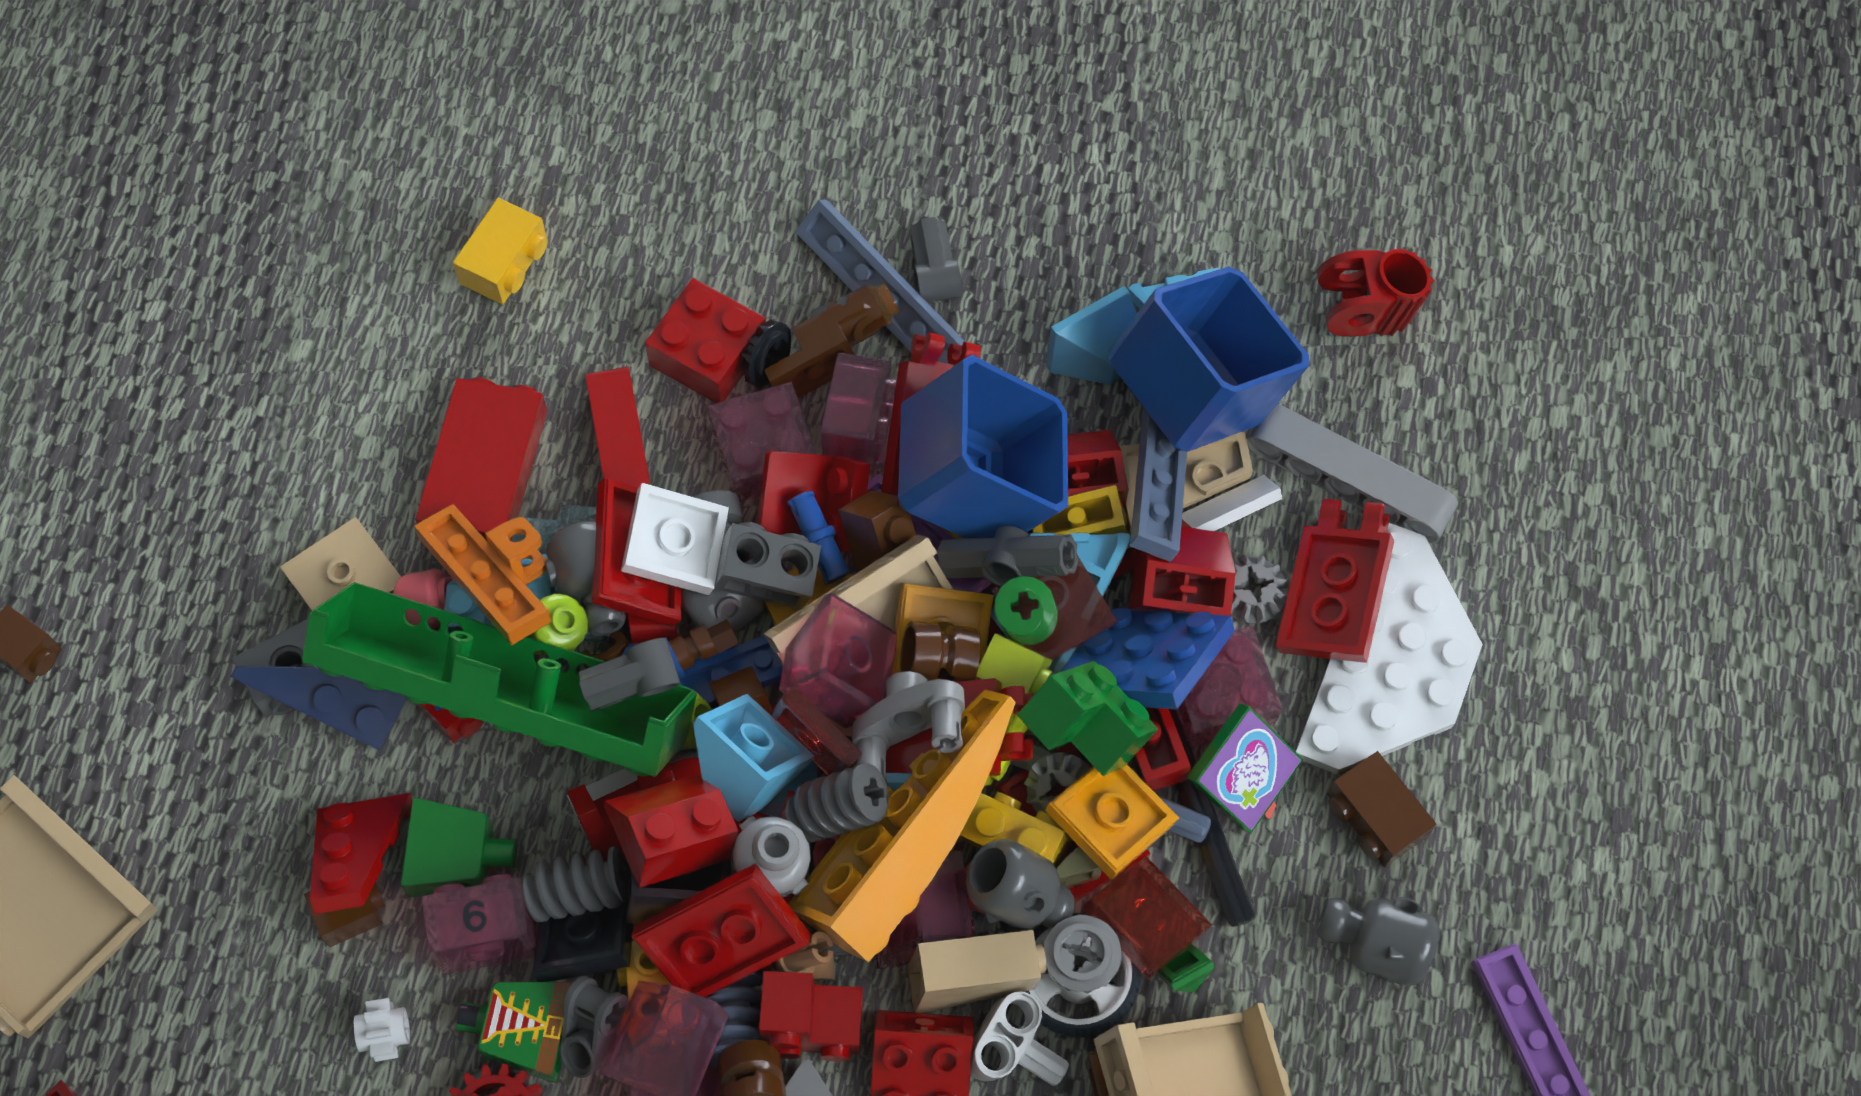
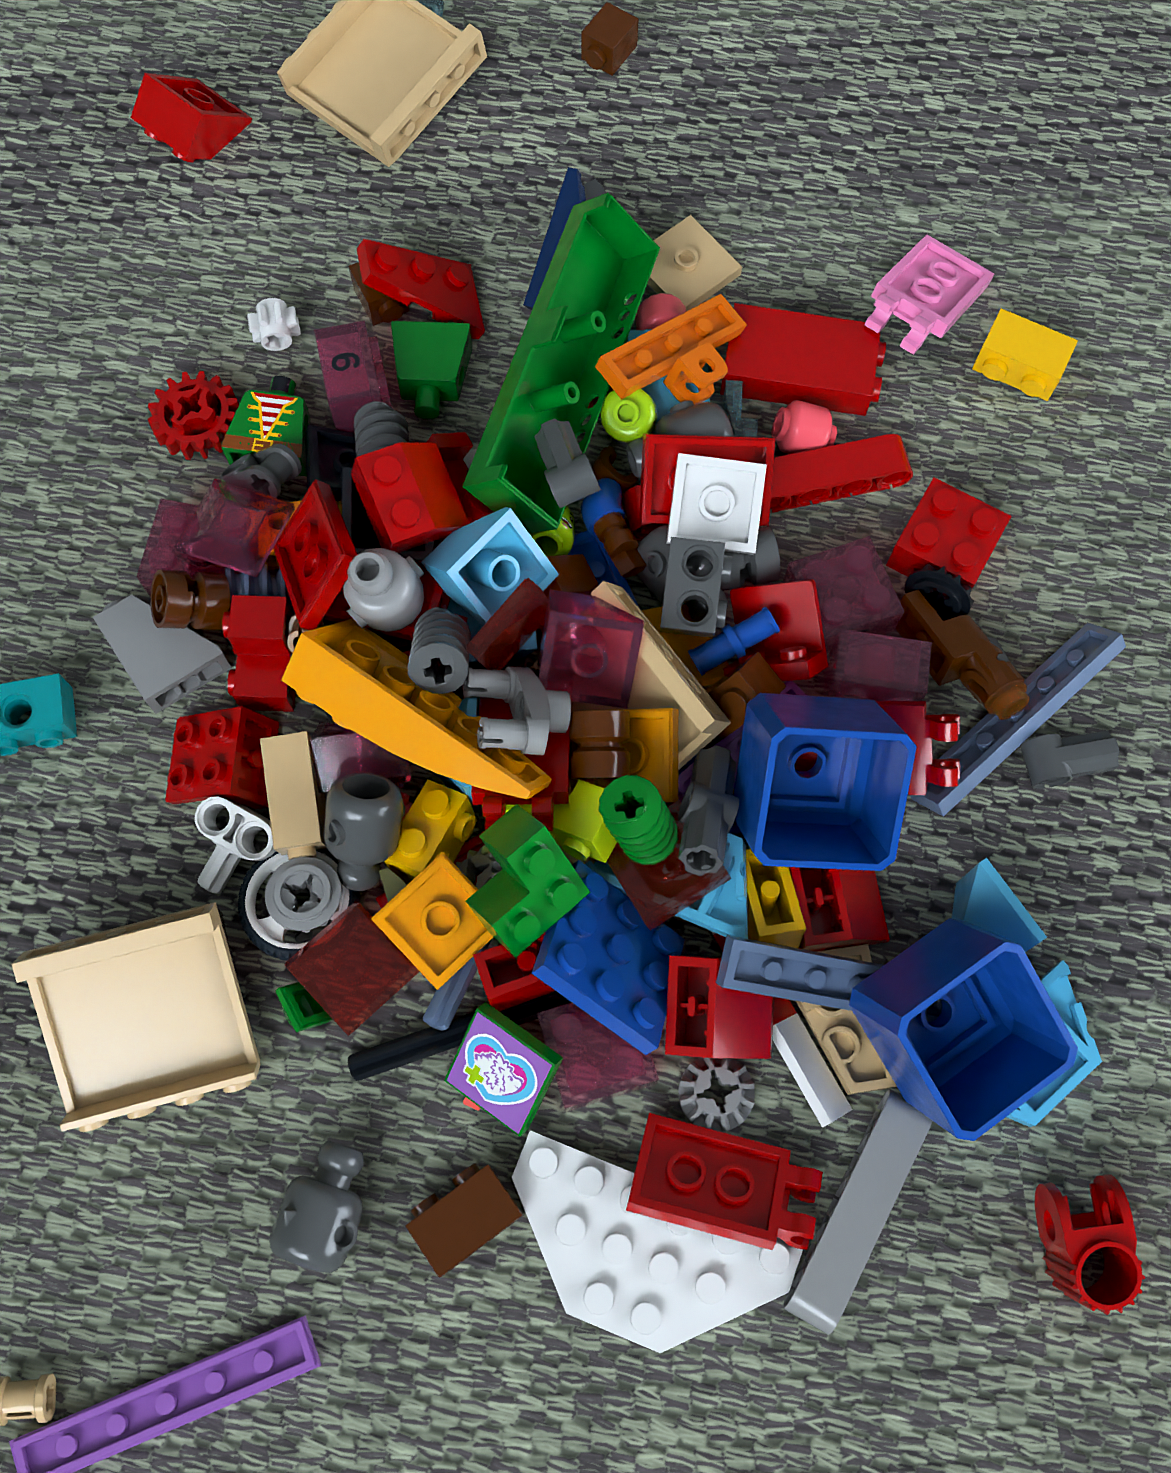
camera: 90 degrees right, 5 degrees up
none -> coral head [772,400,837,454]
none -> bright pink tile [865,235,994,355]

